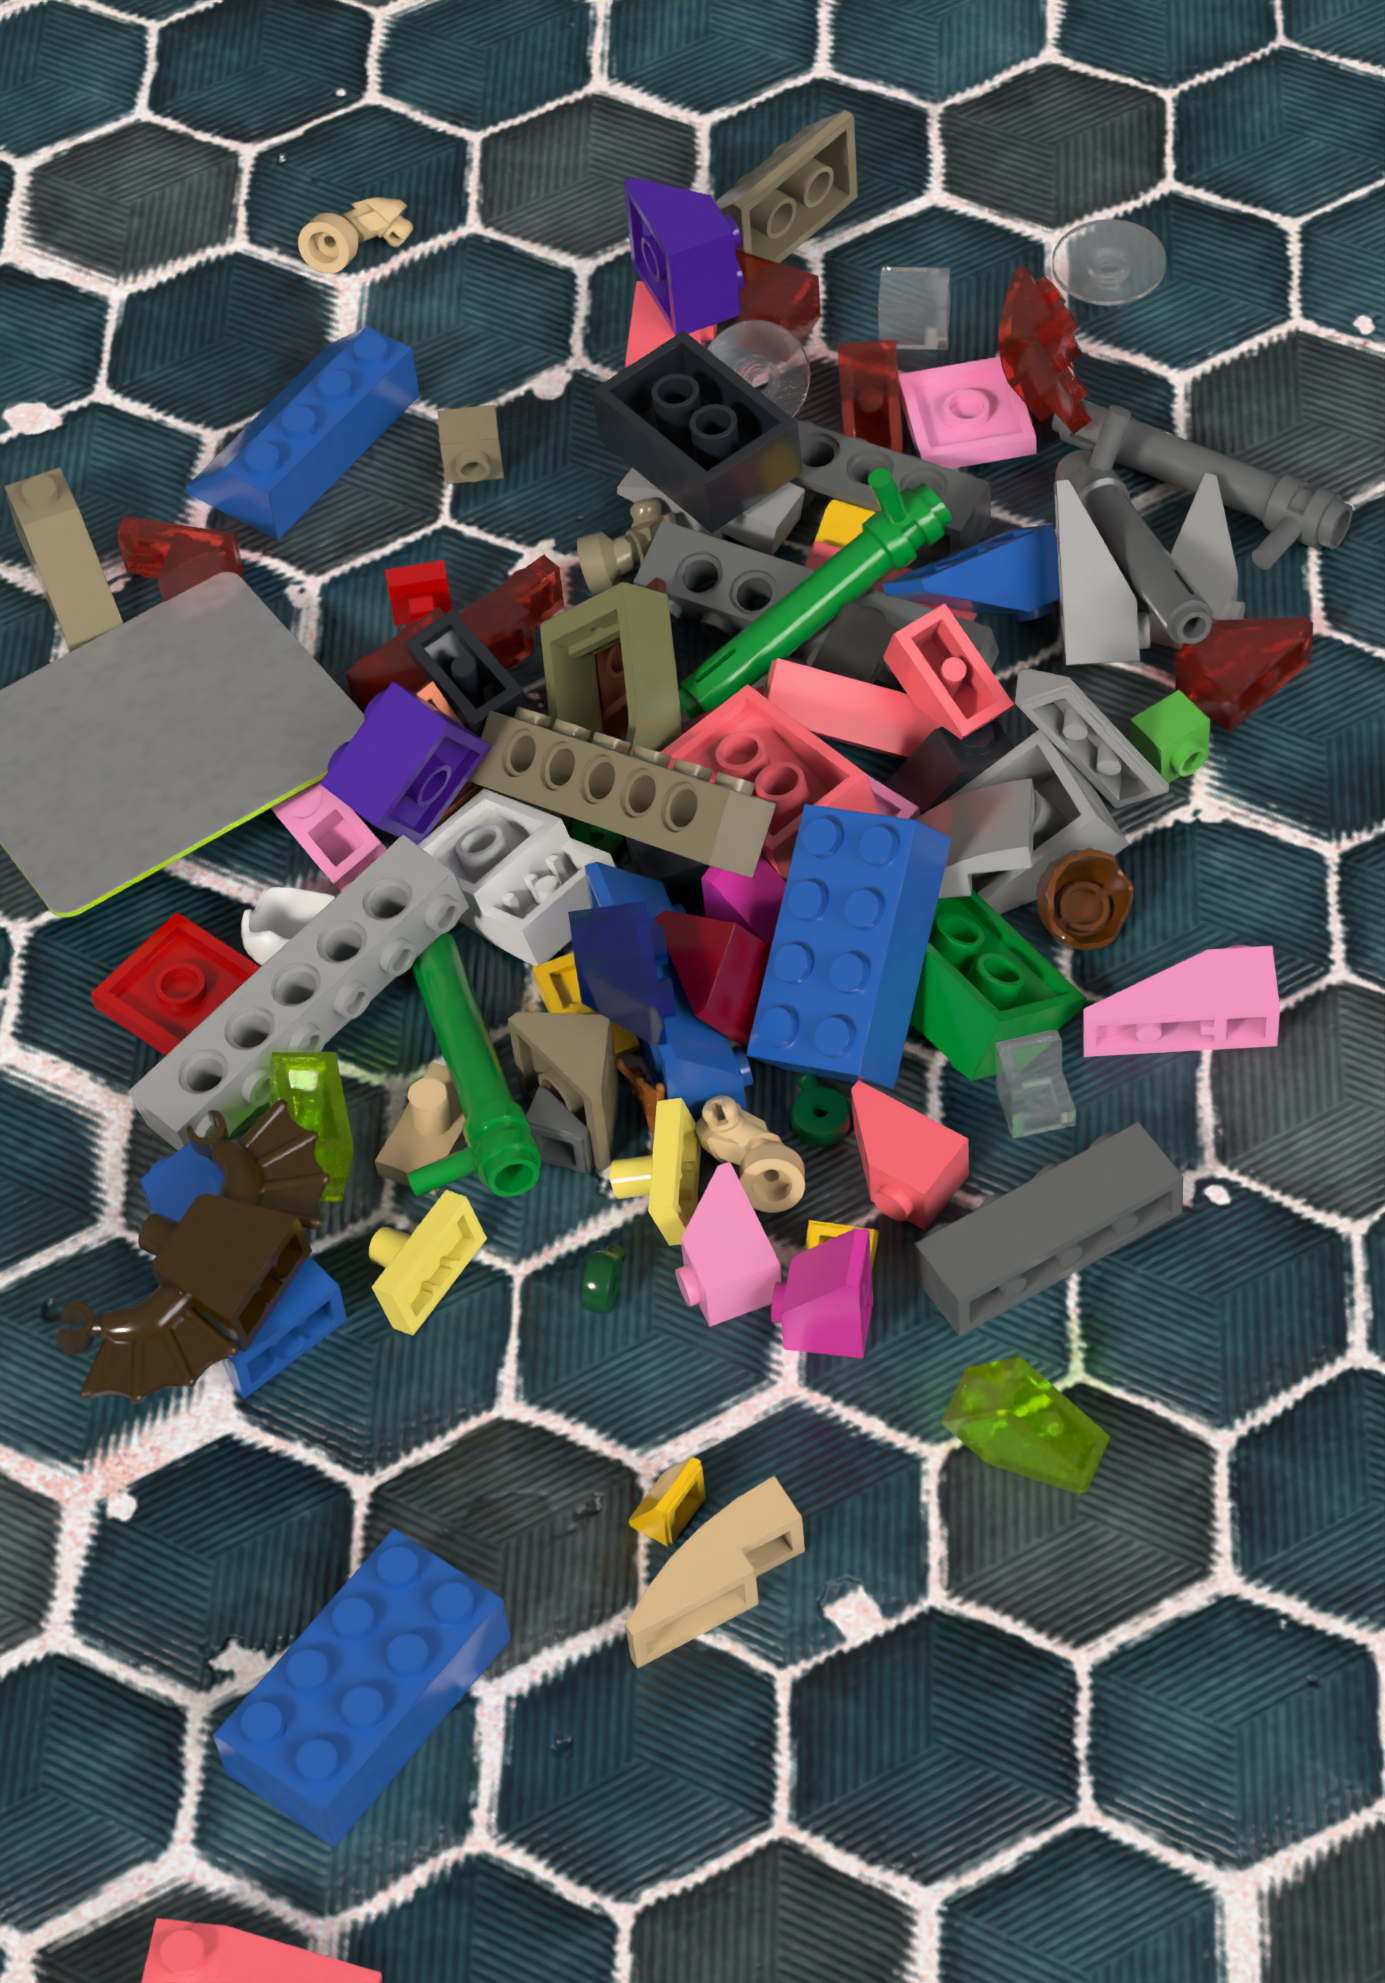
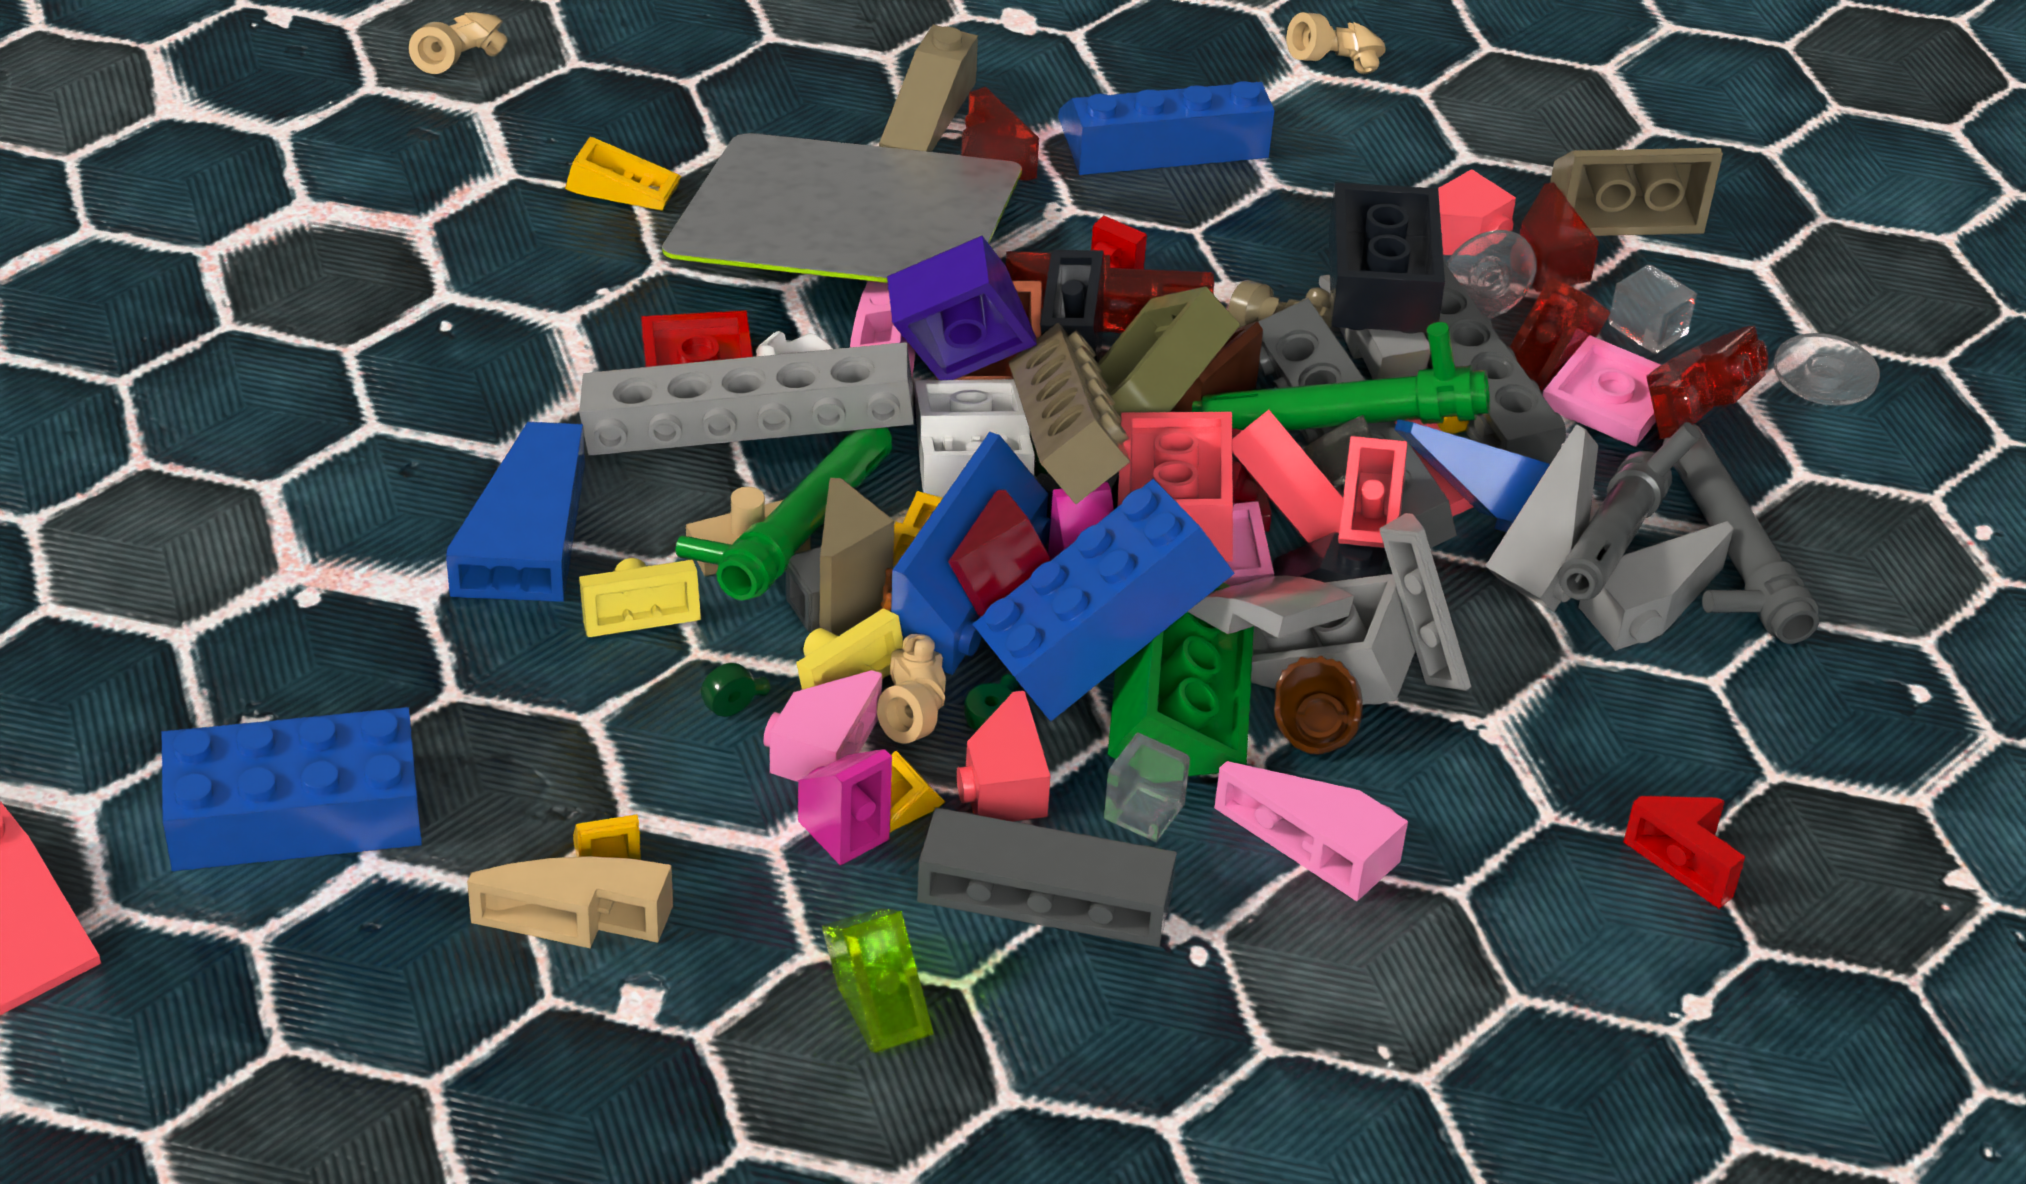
camera: 35 degrees right, 10 degrees down
dark brown torso [56,1099,331,1404] -> none
clear neon green slope [270,1052,354,1201] -> none
dark tan plate [437,404,504,484] -> none
clear blue slope [568,901,677,1046] -> none
dark purple slope [623,177,745,336] -> none
bright green plate [1130,690,1210,783] -> none
clear red slope [1175,617,1314,732] -> none

